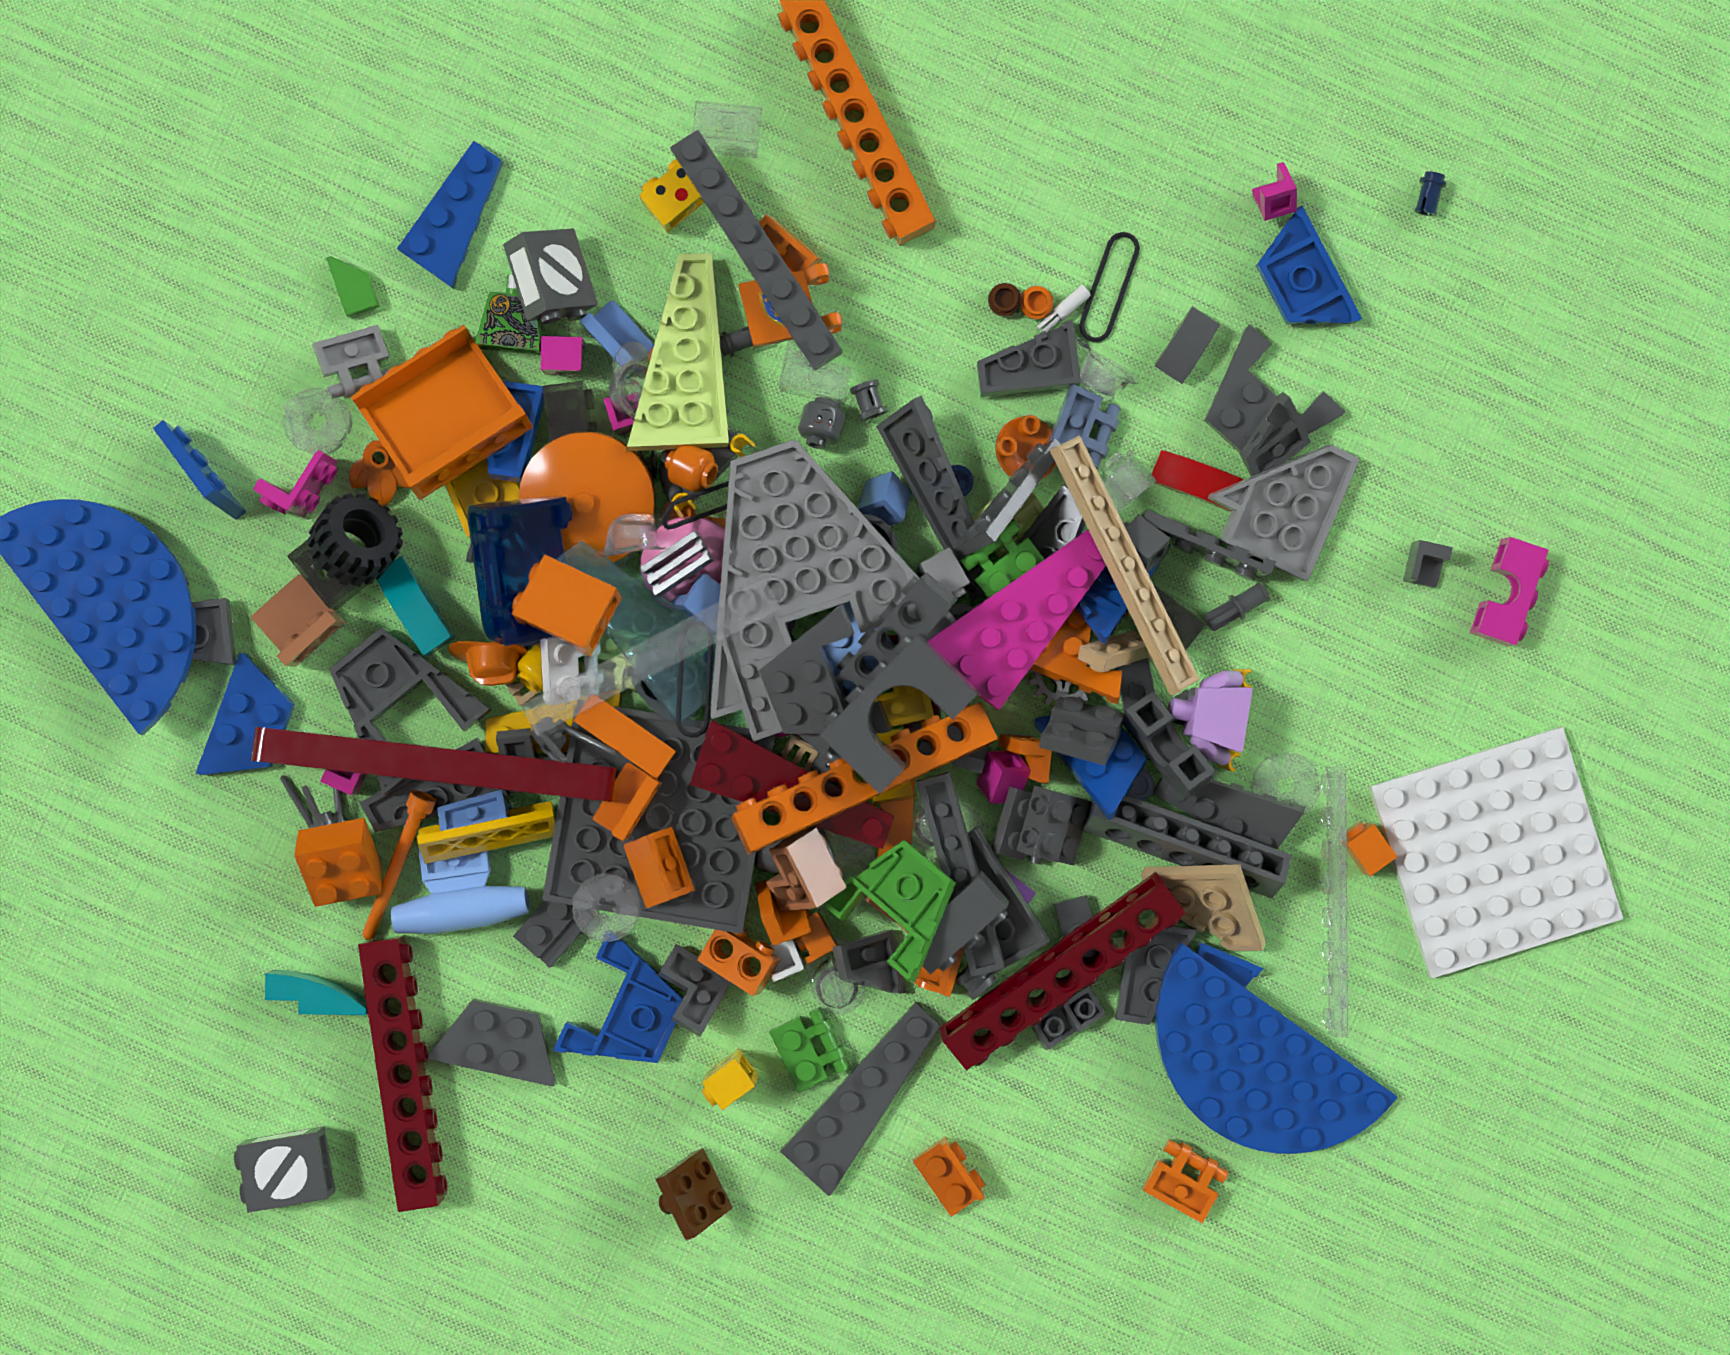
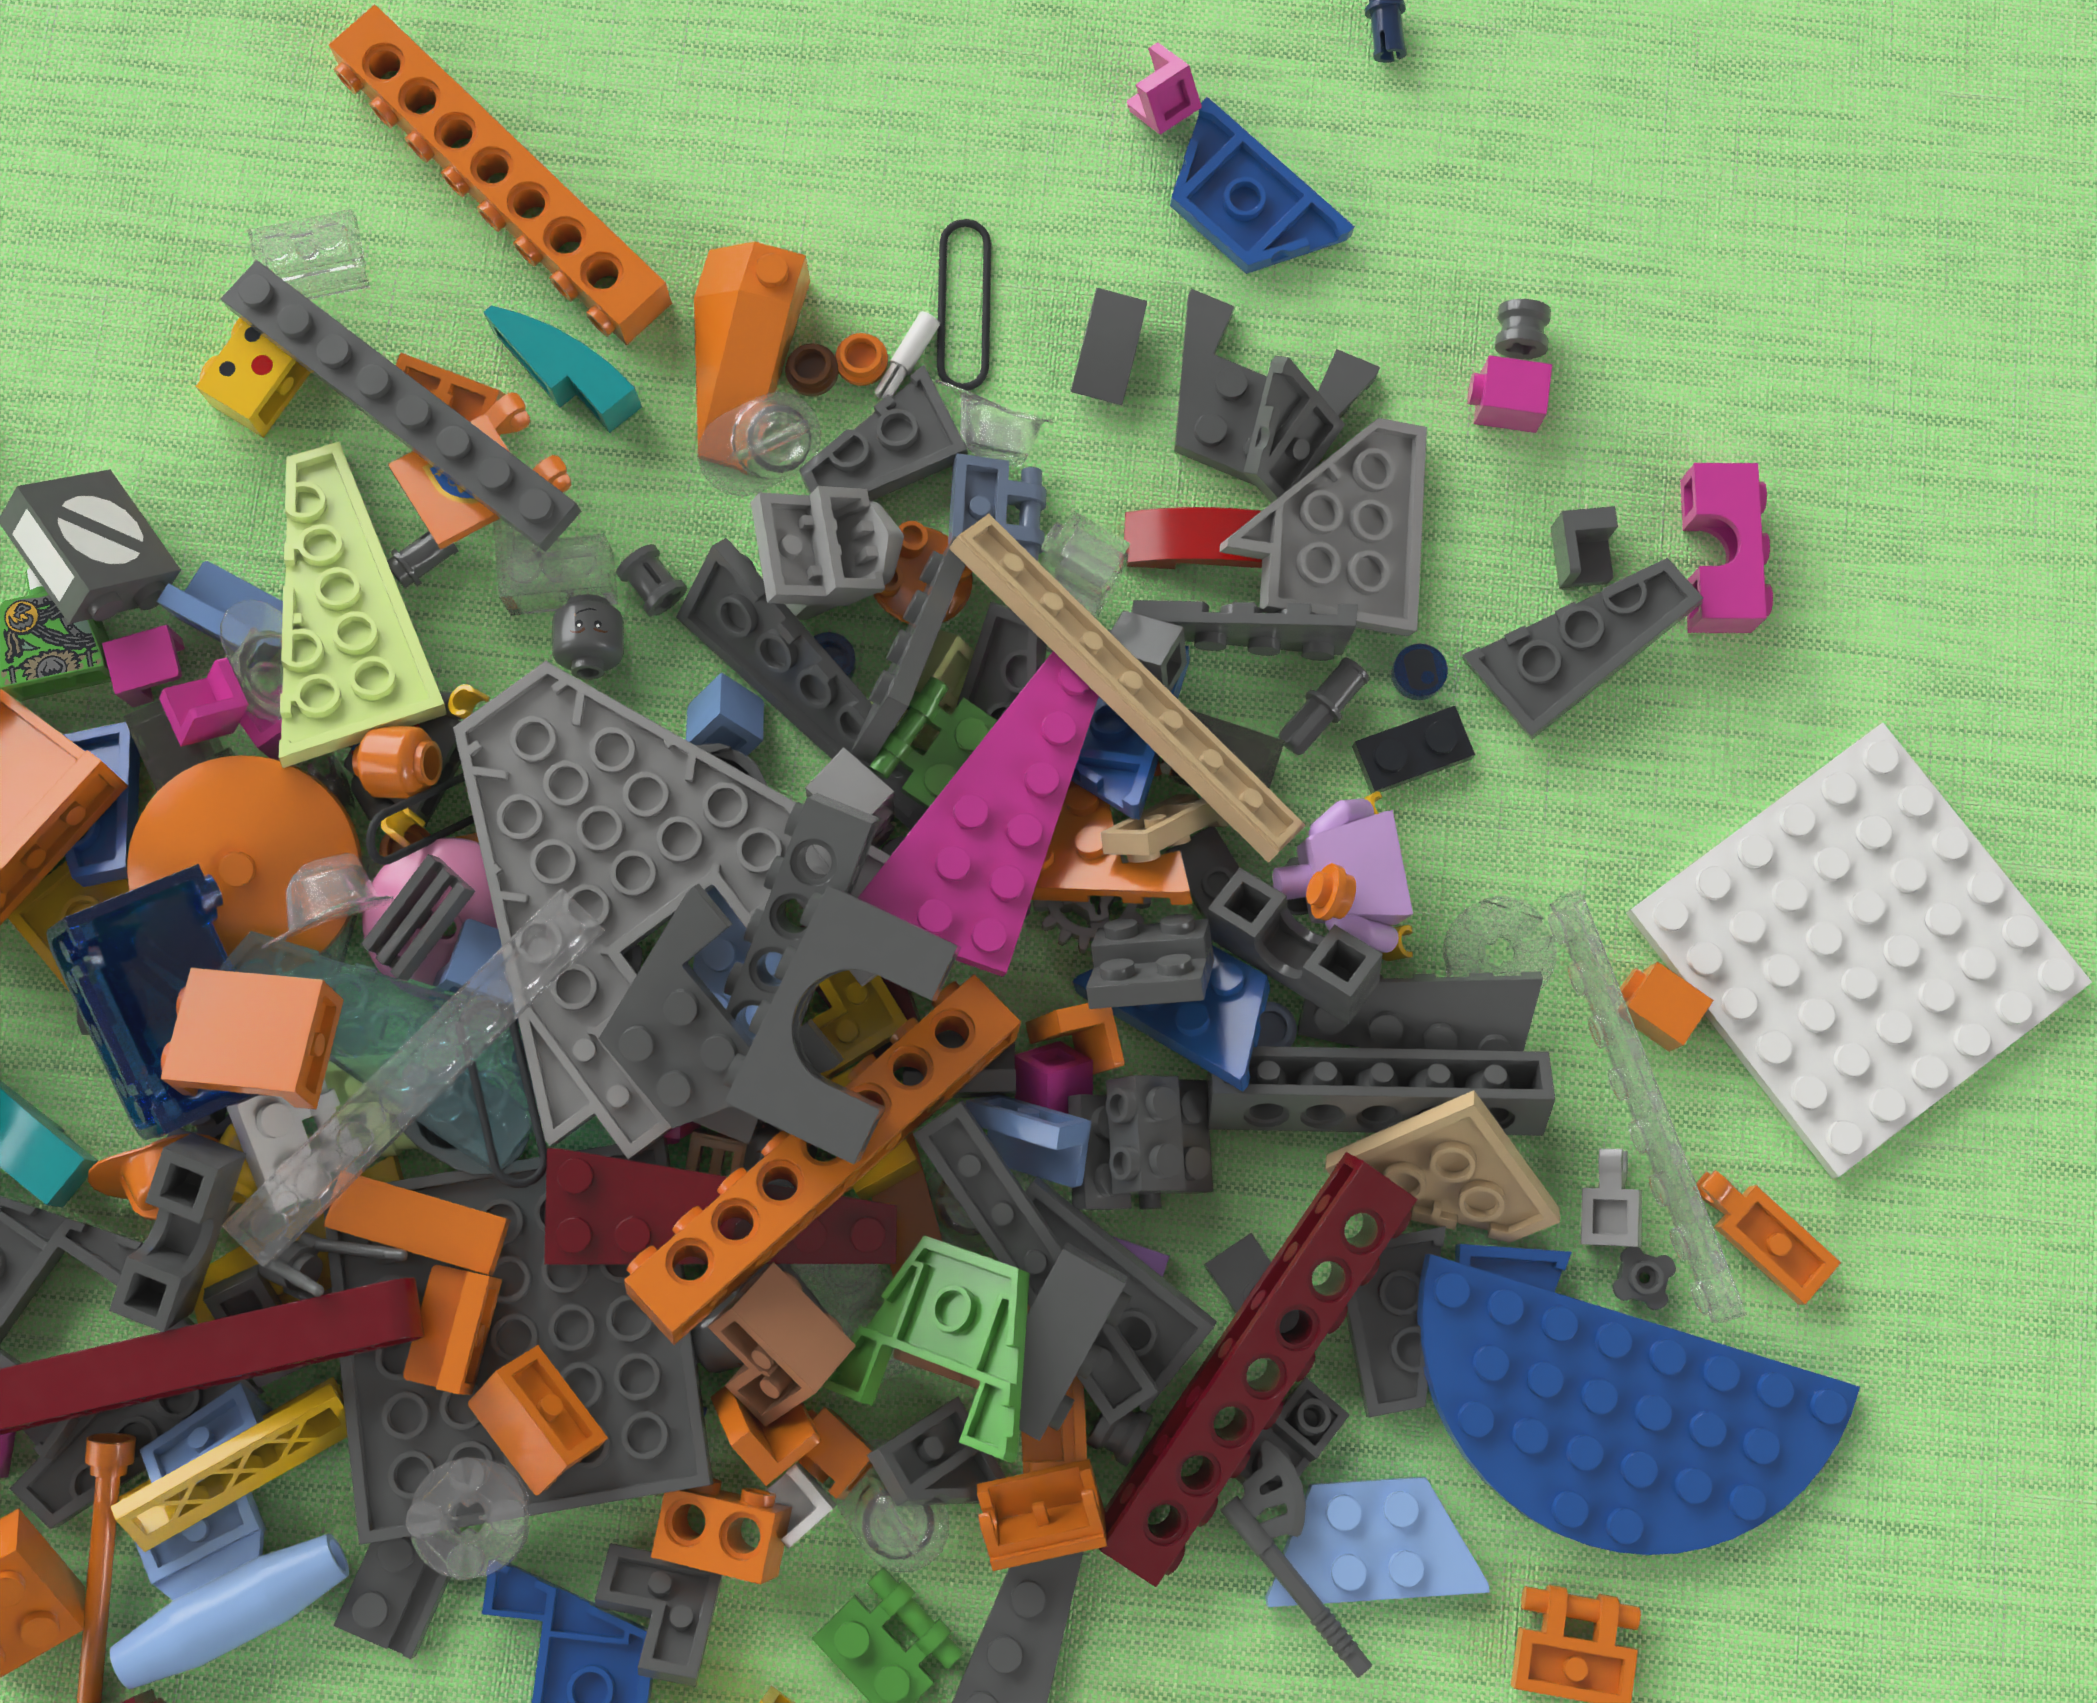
camera: 30 degrees left, 10 degrees down
none -> dark grey arch [109,1133,246,1332]
none -> dark pink panel [159,657,249,747]
none -> teal slope [483,305,642,433]
none -> orange wedge [694,241,810,472]
none -> clear piece [697,392,822,497]
none -> light grey piece [750,486,904,620]
none -> medium blue panel [966,1094,1091,1188]
none -> orange hinge [977,1459,1107,1571]
none -> dark grey piece [1220,1440,1373,1678]
none -> light blue wing [1265,1477,1490,1607]
none -> orange plate [1306,863,1356,921]
none -> black plate [1352,706,1475,794]
none -> clear blue tile [1391,643,1448,700]
none -> dark grey wing [1462,558,1703,740]
none -> dark pink brick [1467,355,1552,433]
none -> dark grey wheel [1494,299,1551,359]
none -> light grey plate [1581,1148,1642,1247]
none -> dark grey plate [1613,1247,1676,1310]
none -> orange plate [1691,1170,1841,1305]

